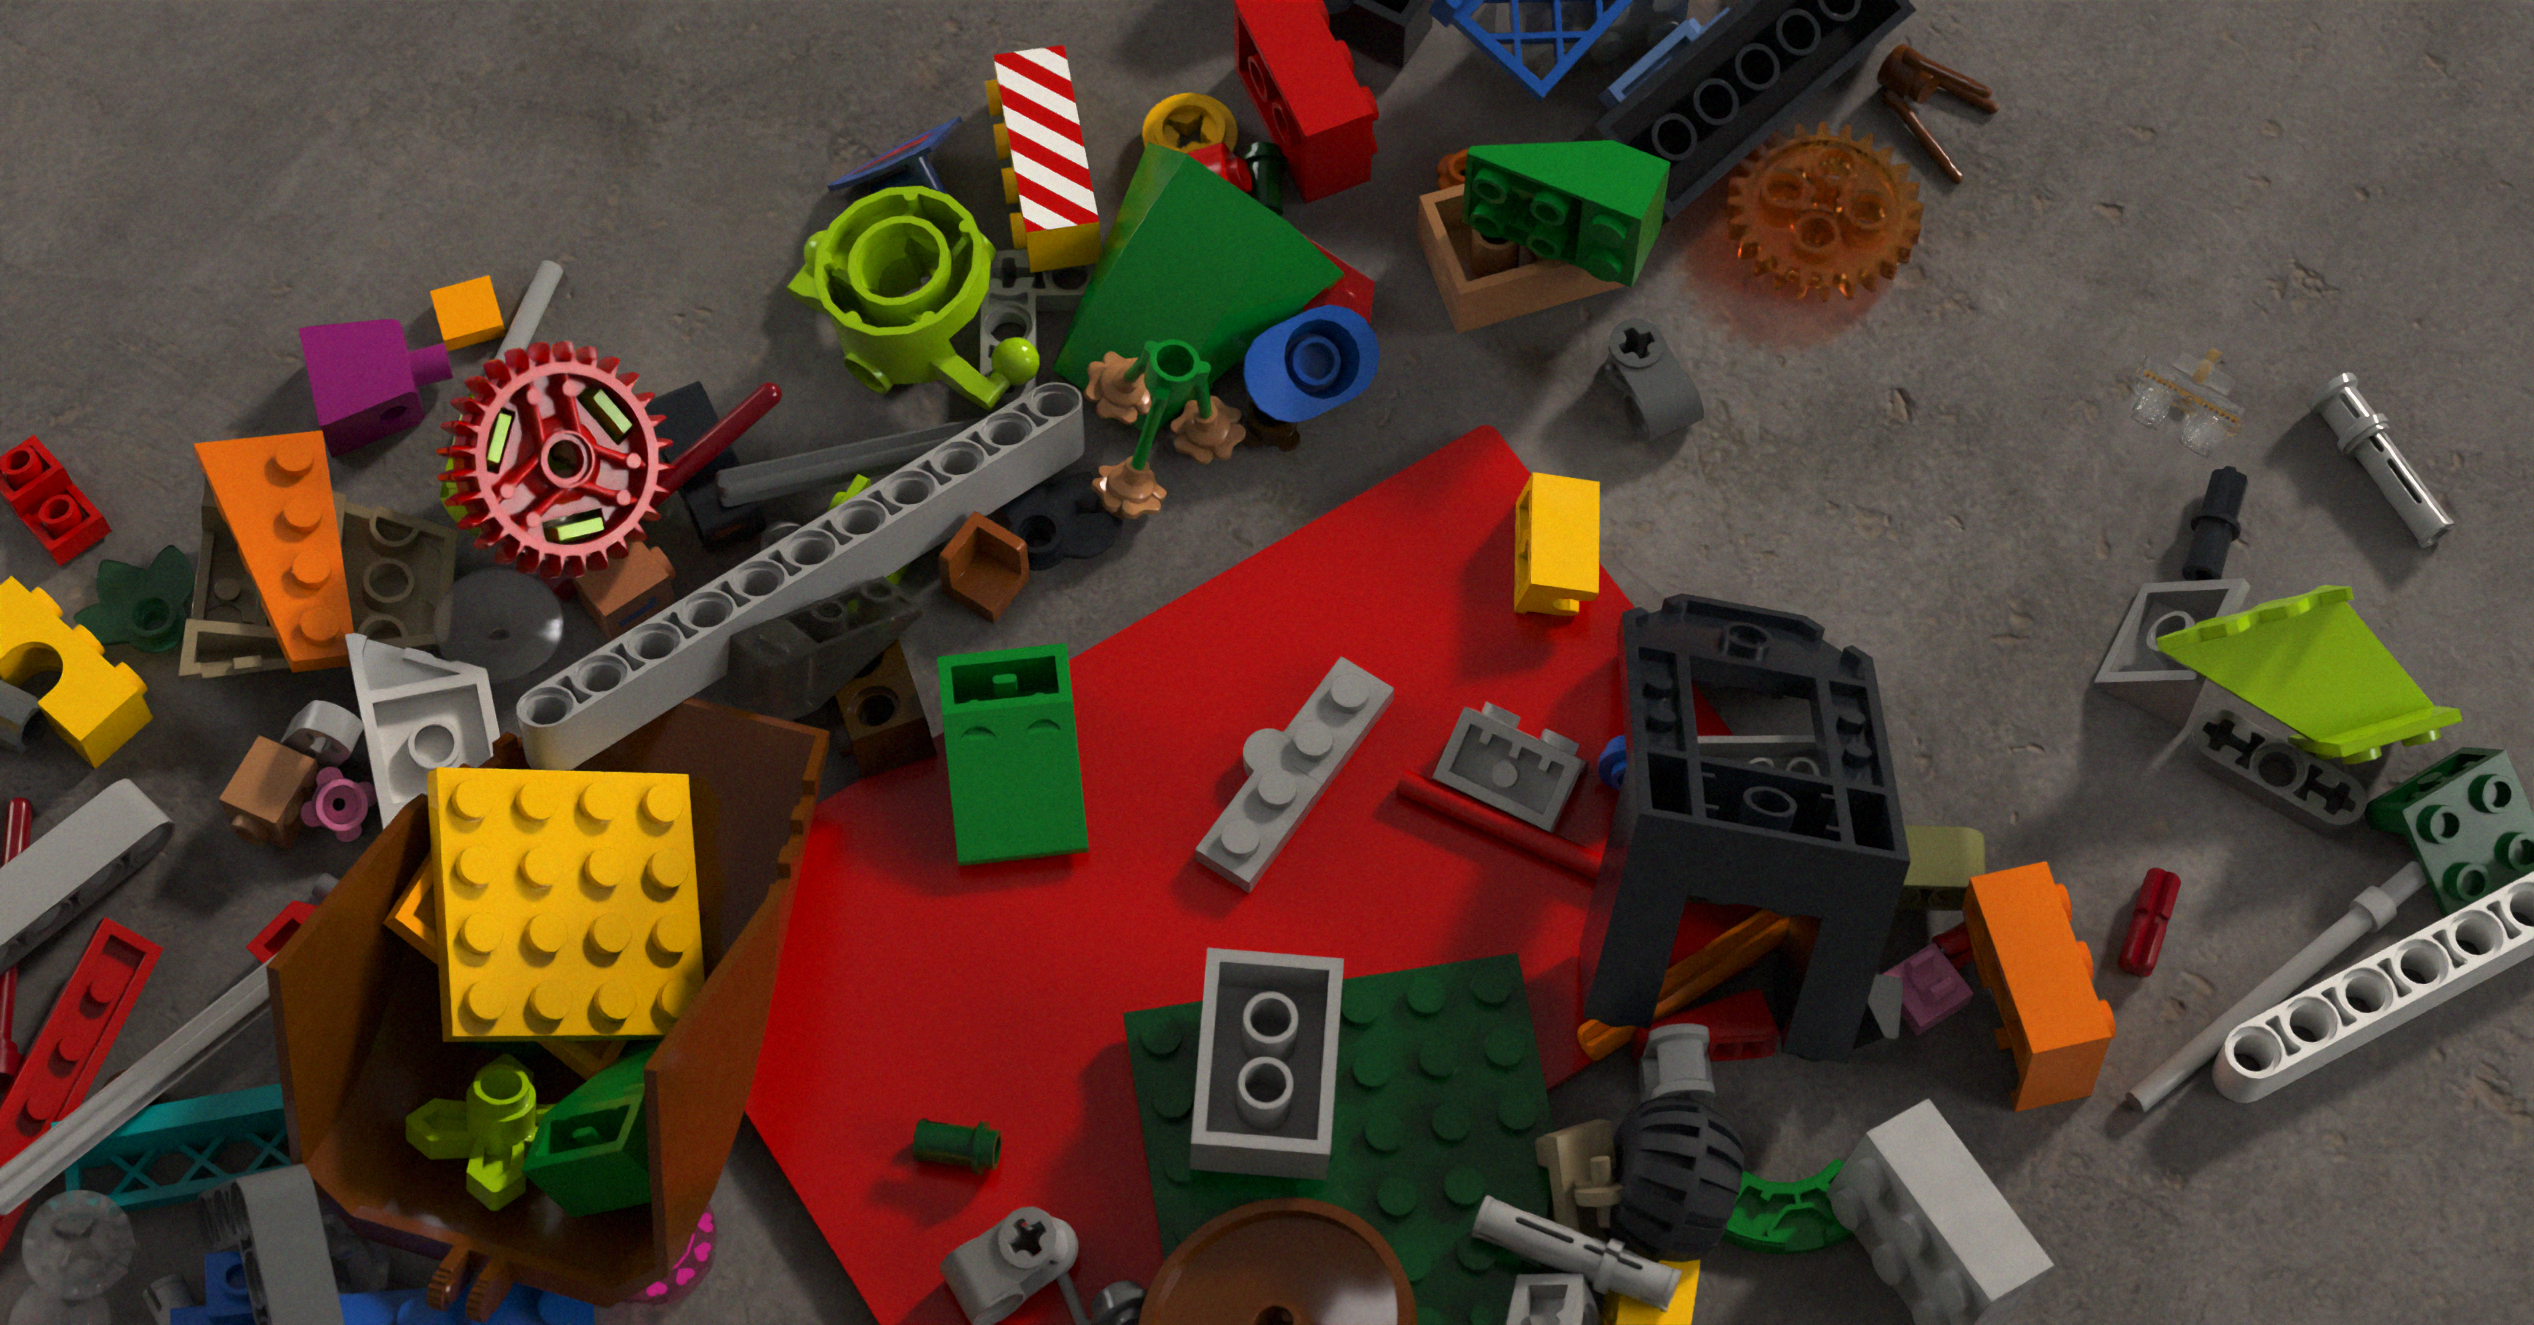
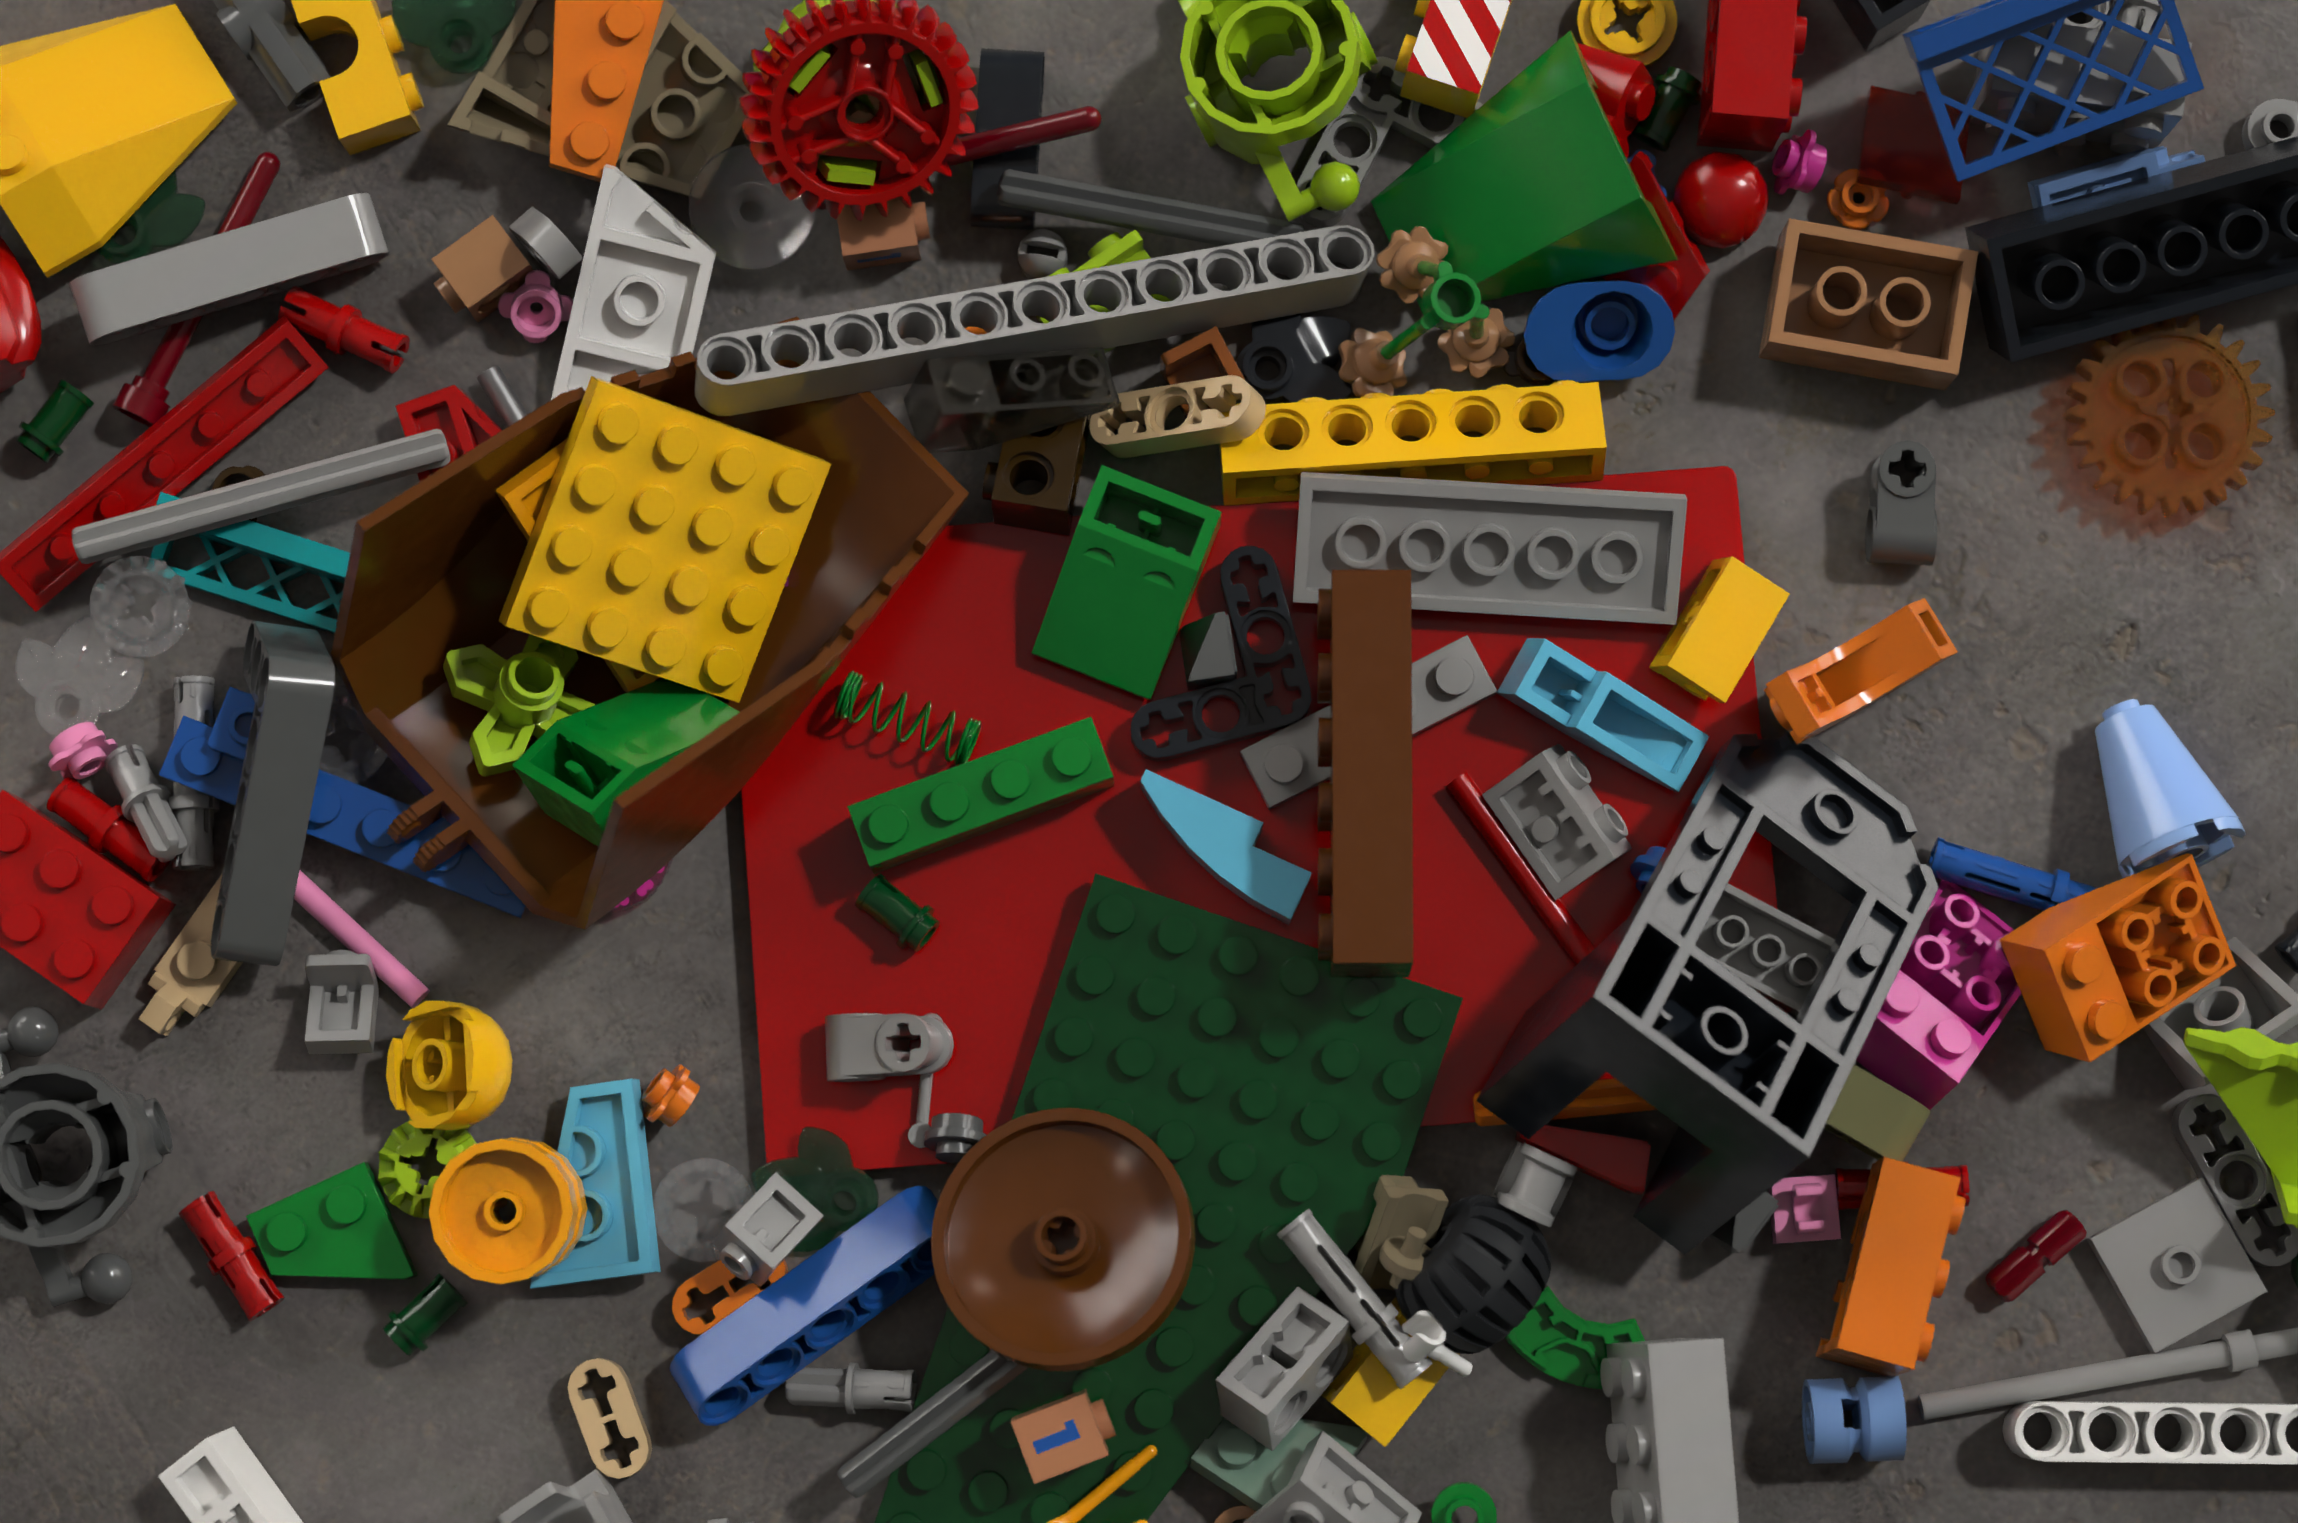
camera: 30 degrees right, 20 degrees up
light grey brick [1190,948,1344,1180] -> none
green slope [1462,140,1671,288] -> none
none -> red pin [278,286,410,373]
none -> green piece [833,670,982,765]
none -> green brick [847,717,1114,874]
none -> tan beam [1089,375,1266,458]
none -> black beam [1130,546,1311,762]
none -> medium azure slope [1140,769,1312,925]
none -> dark grey slope [1179,611,1237,690]
none -> yellow brick [1219,380,1607,506]
none -> light grey plate [1293,472,1687,625]
none -> reddish brown brick [1317,570,1413,977]
none -> white hand [1402,1310,1473,1377]
none -> medium azure slope [1497,638,1710,792]
none -> red hair [1673,151,1769,249]
none -> orange arch [1764,598,1958,745]
none -> dark pink plate [1772,129,1827,195]
none -> medium blue wheel [1802,1376,1907,1464]
none -> clear red piece [1856,85,1970,205]
none -> dark pink slope [1856,880,2021,1110]
none -> blue pin [1928,837,2098,912]
none -> orange slope [2000,853,2236,1062]
none -> light grey plate [2086,1177,2268,1353]
none -> light blue cone [2095,699,2246,878]

